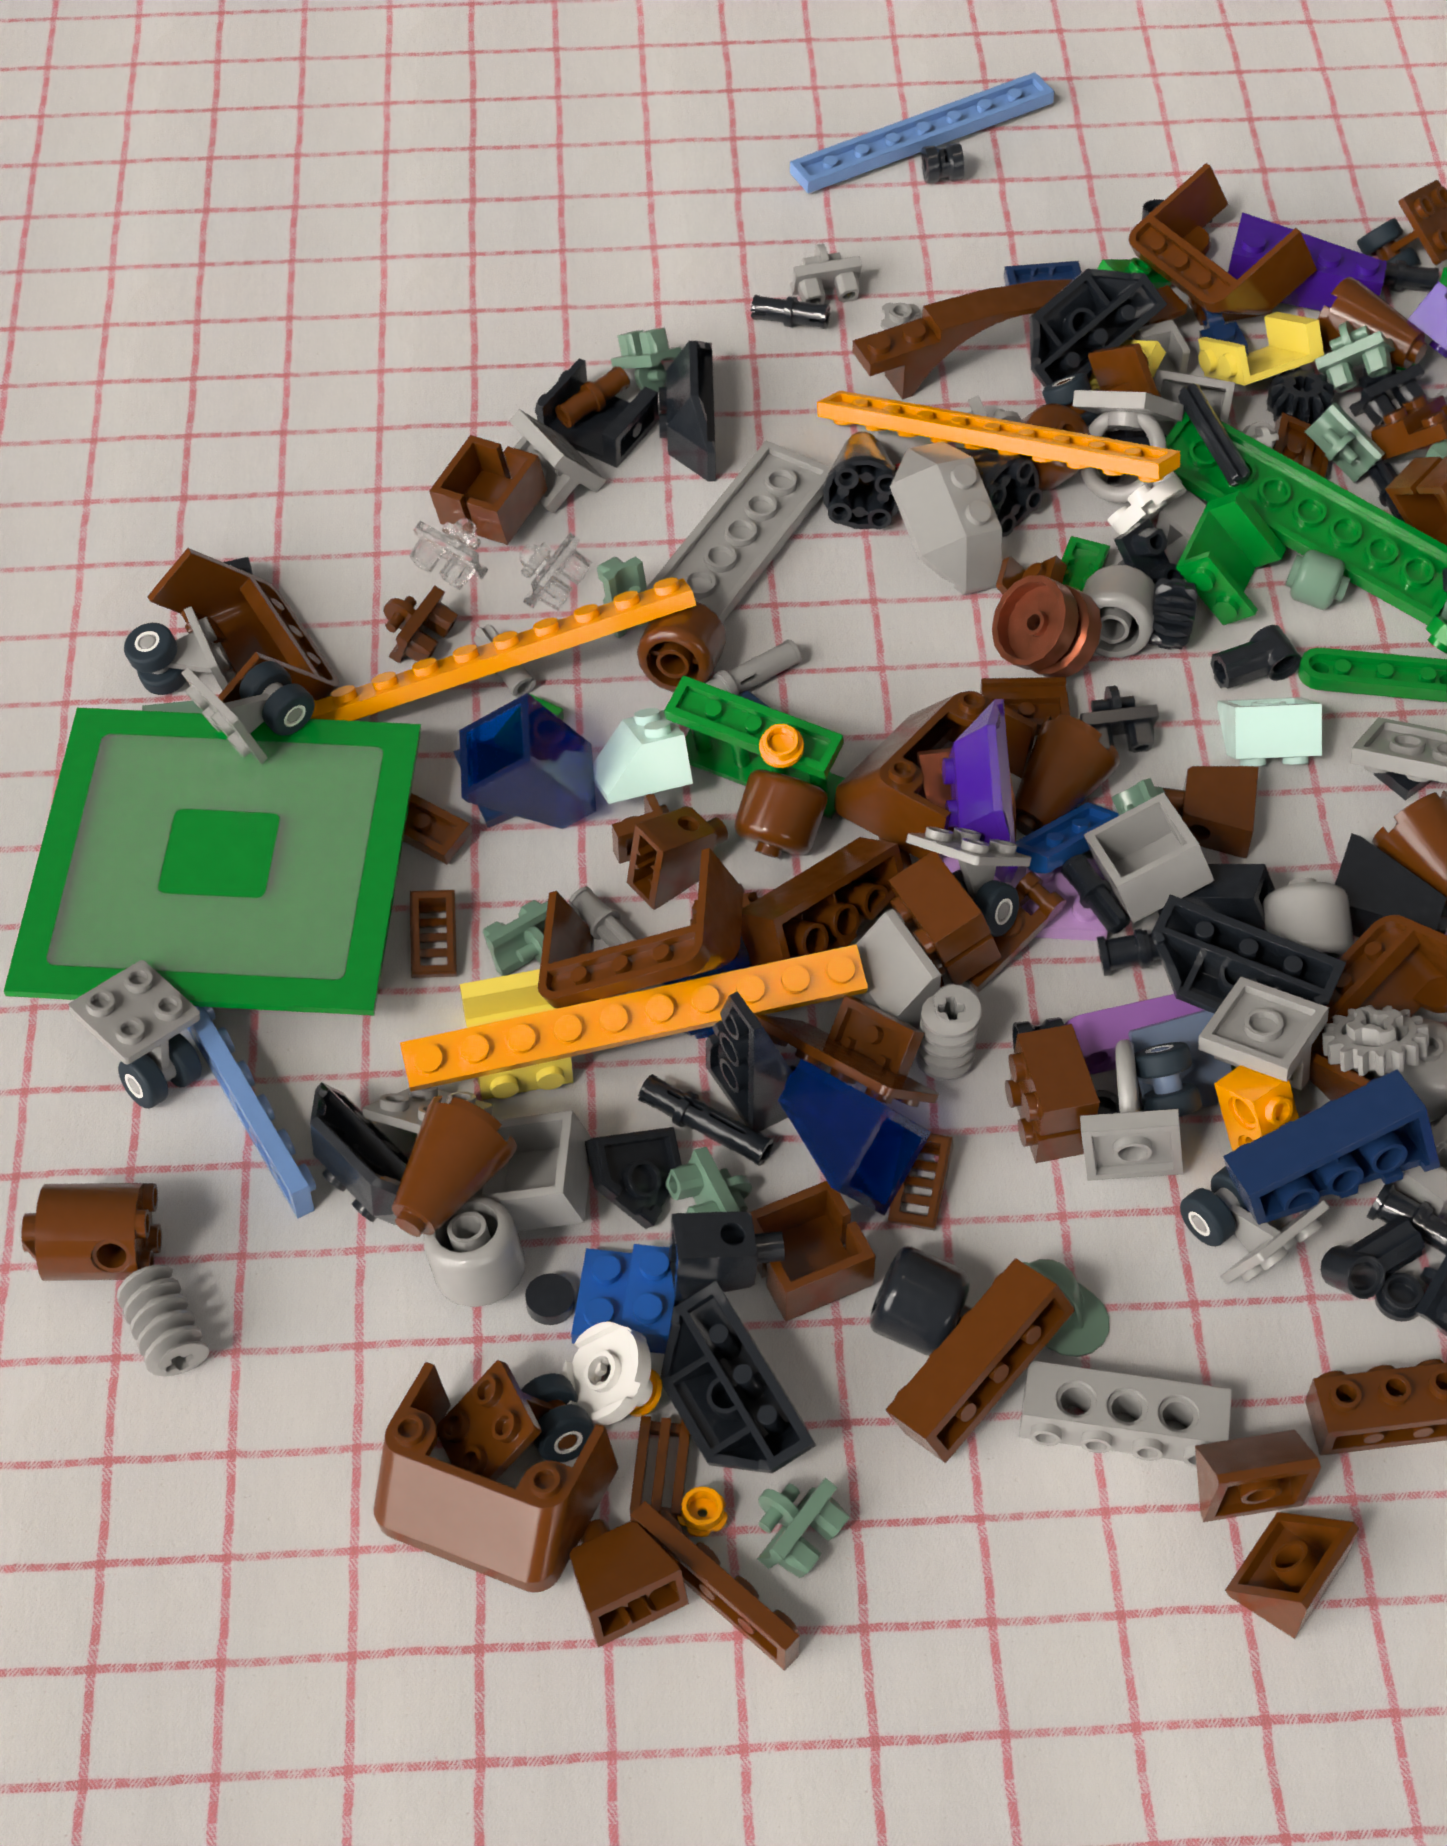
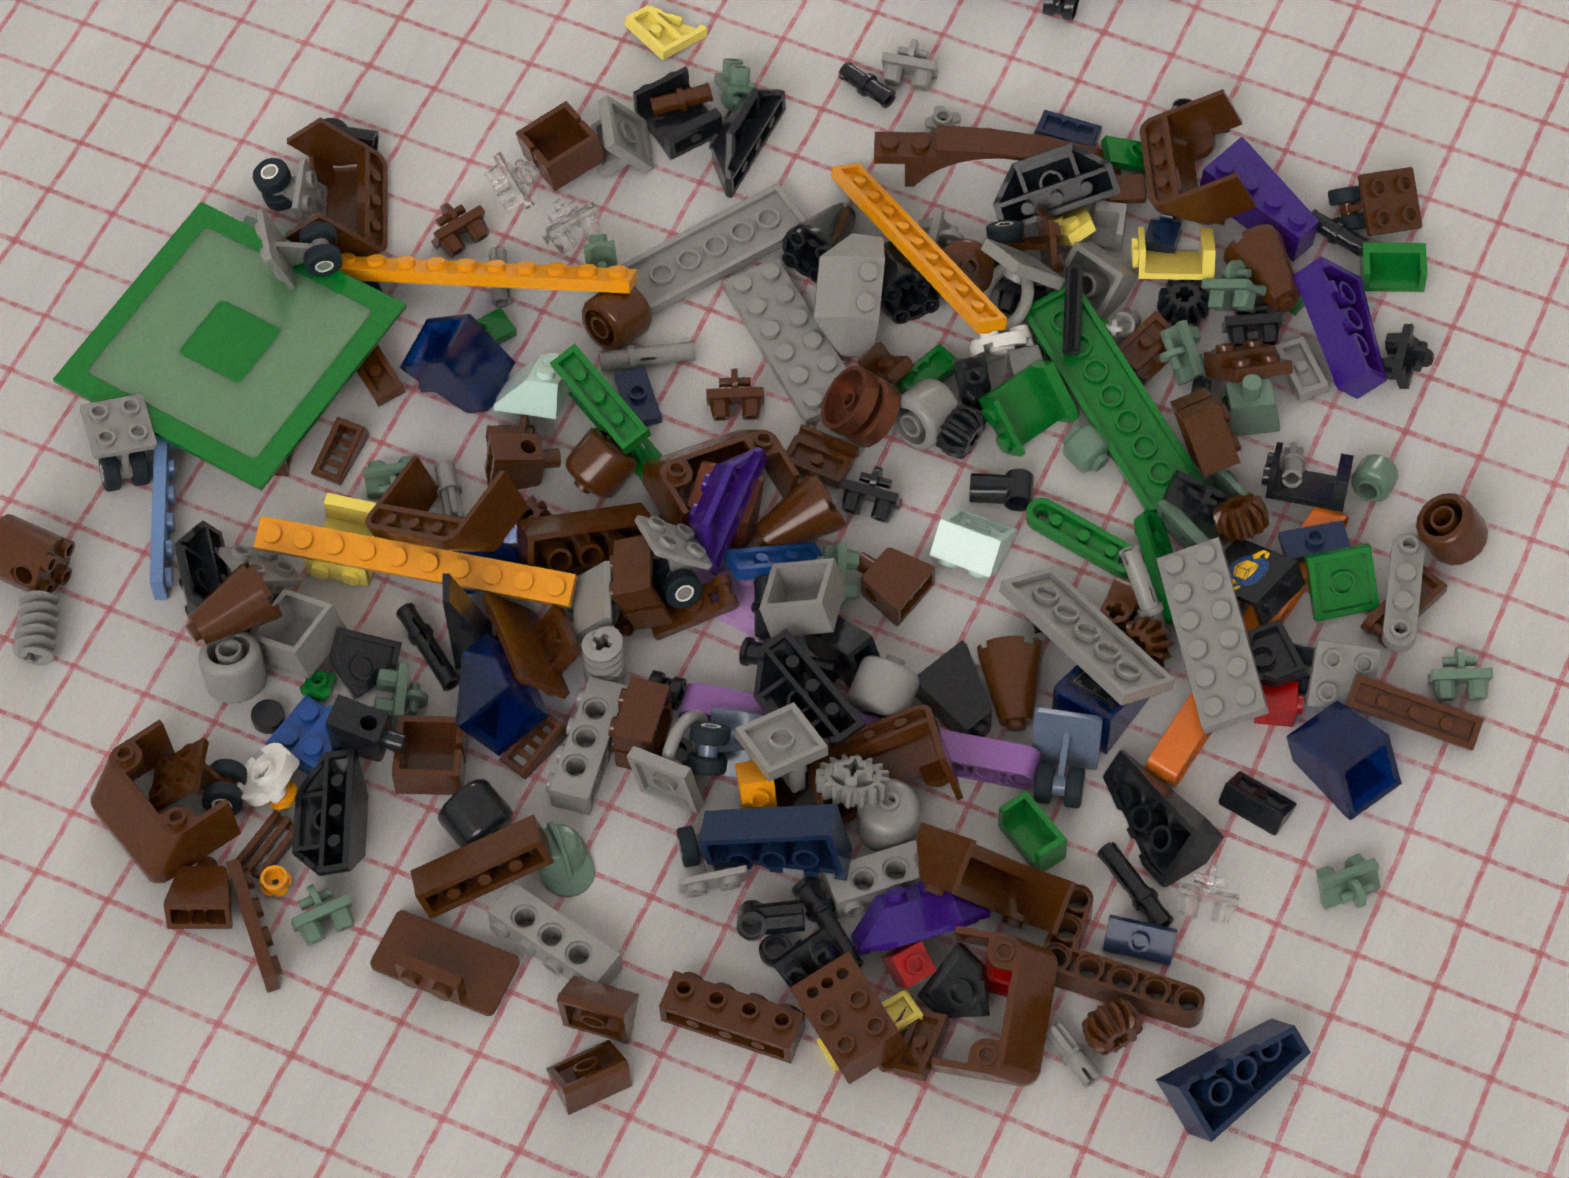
camera: 30 degrees right, 5 degrees up
light orange plate [759,724,804,768] -> none
none -> green plate [300,670,337,701]
none -> reddish brown bracket [370,910,520,1016]
none -> light grey brick [546,677,628,815]
none -> light yellow wing [624,5,708,61]
none -> reddish brown hips [706,368,764,421]
none -> light grey plate [722,257,846,426]

